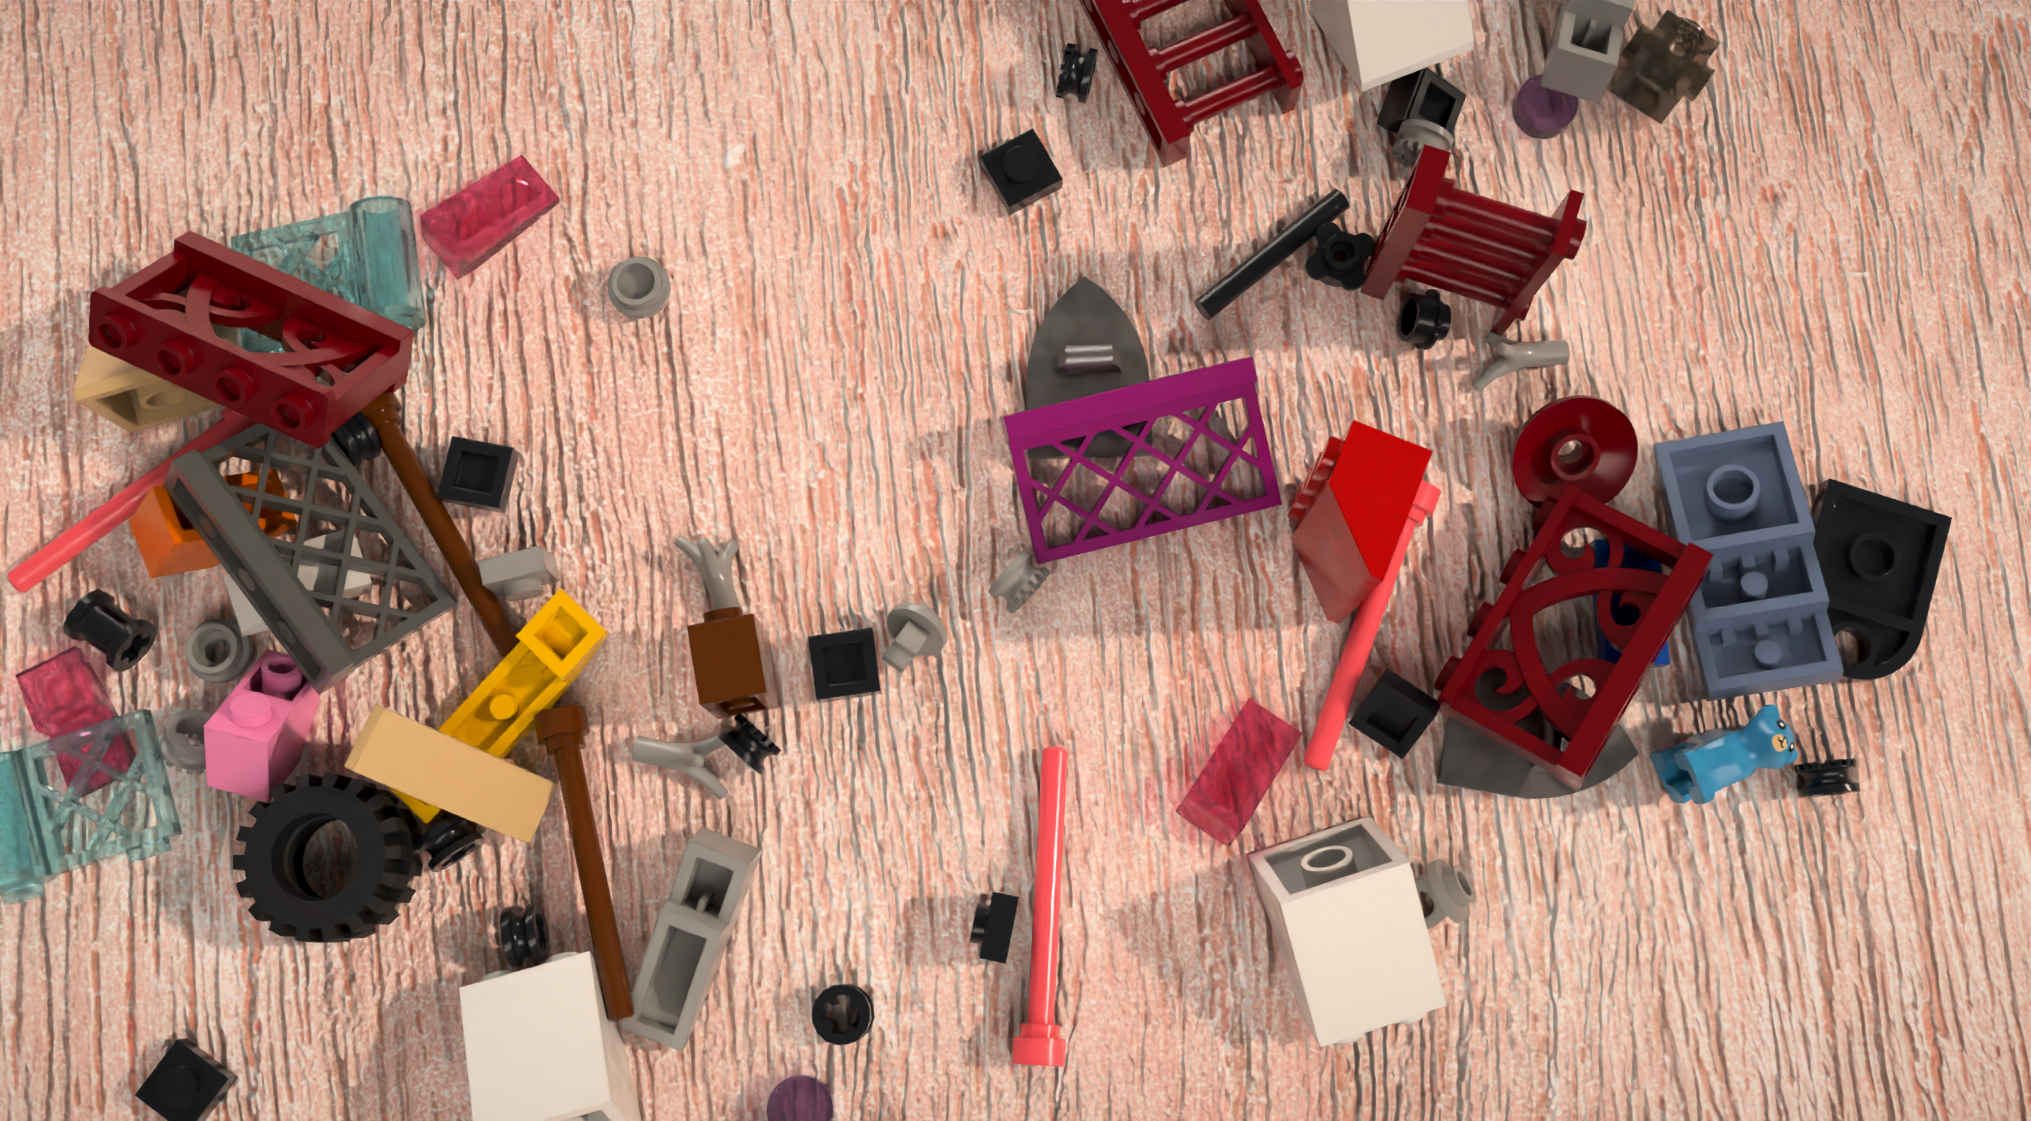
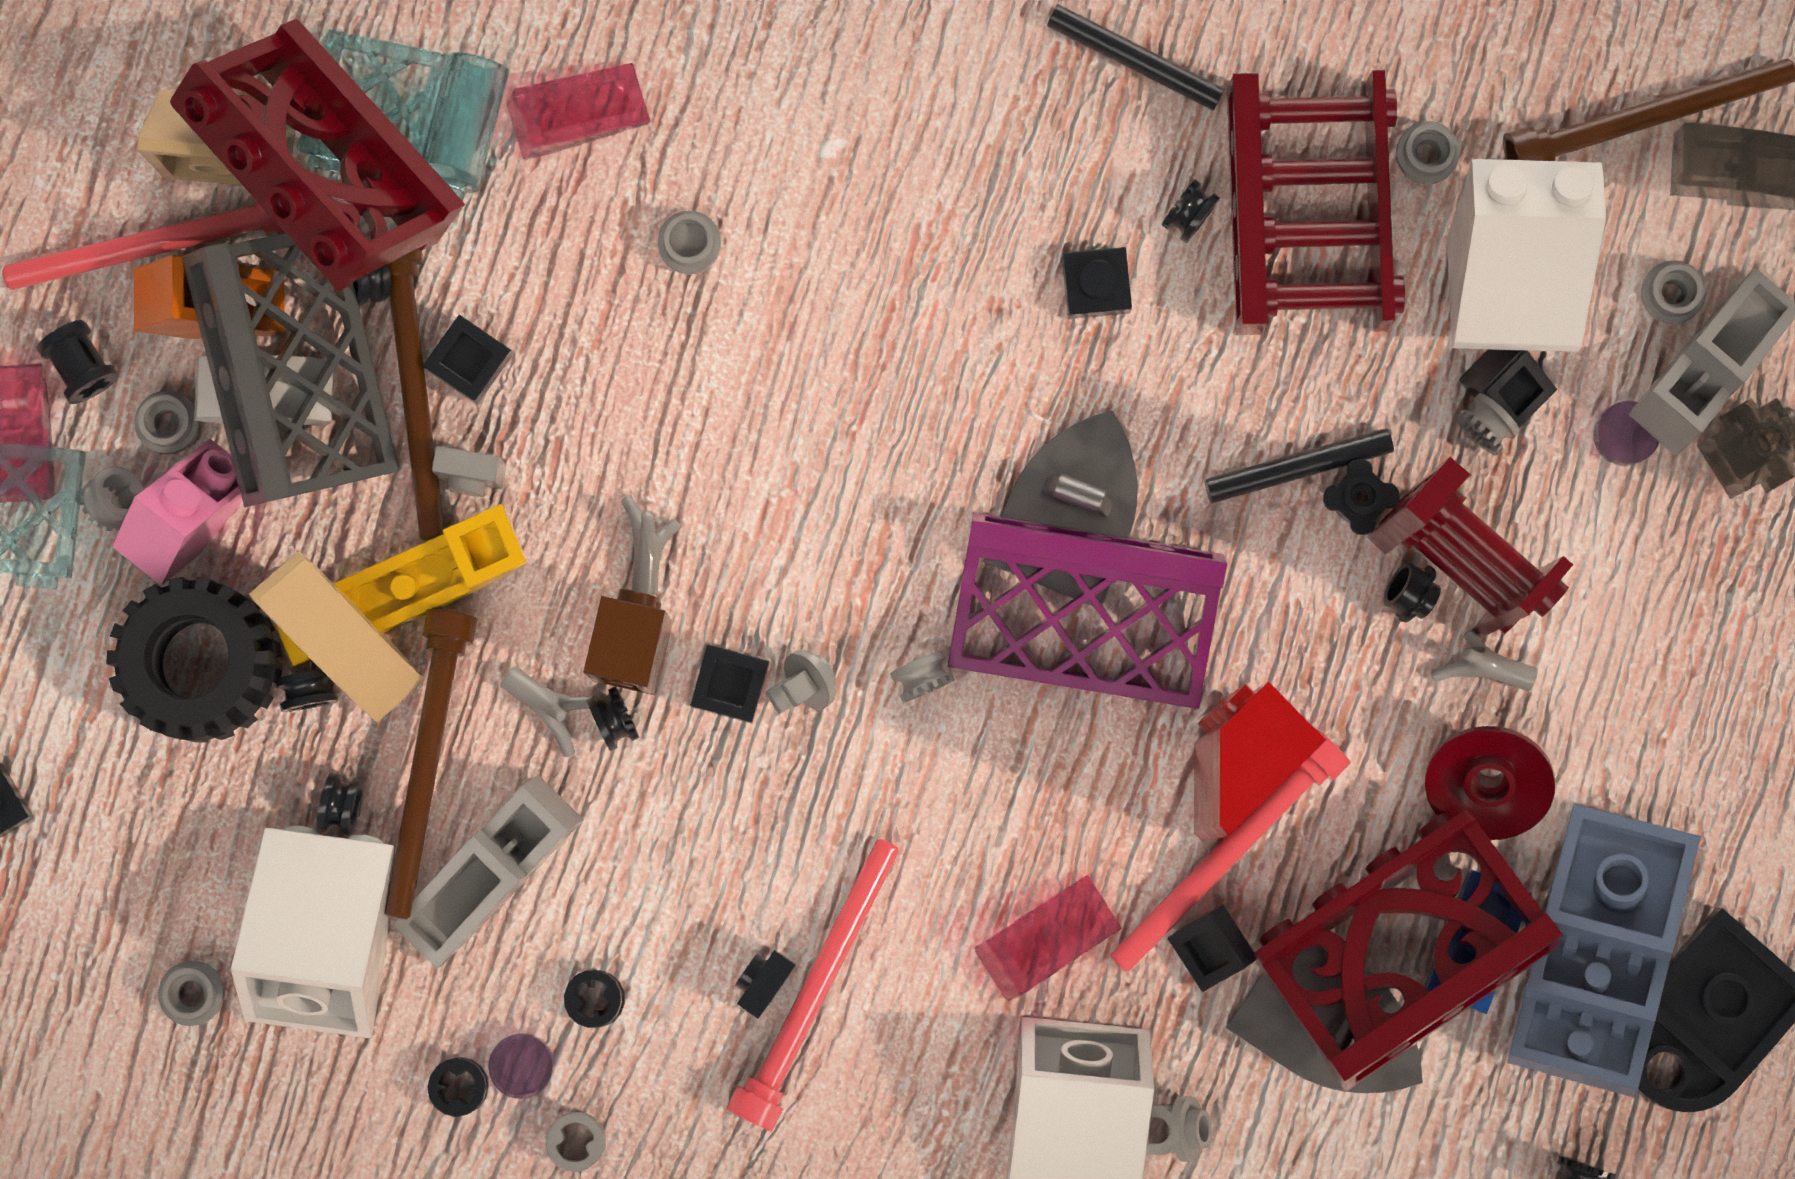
camera: 20 degrees right, 5 degrees up
dark azure animal [1649,704,1798,804] -> none

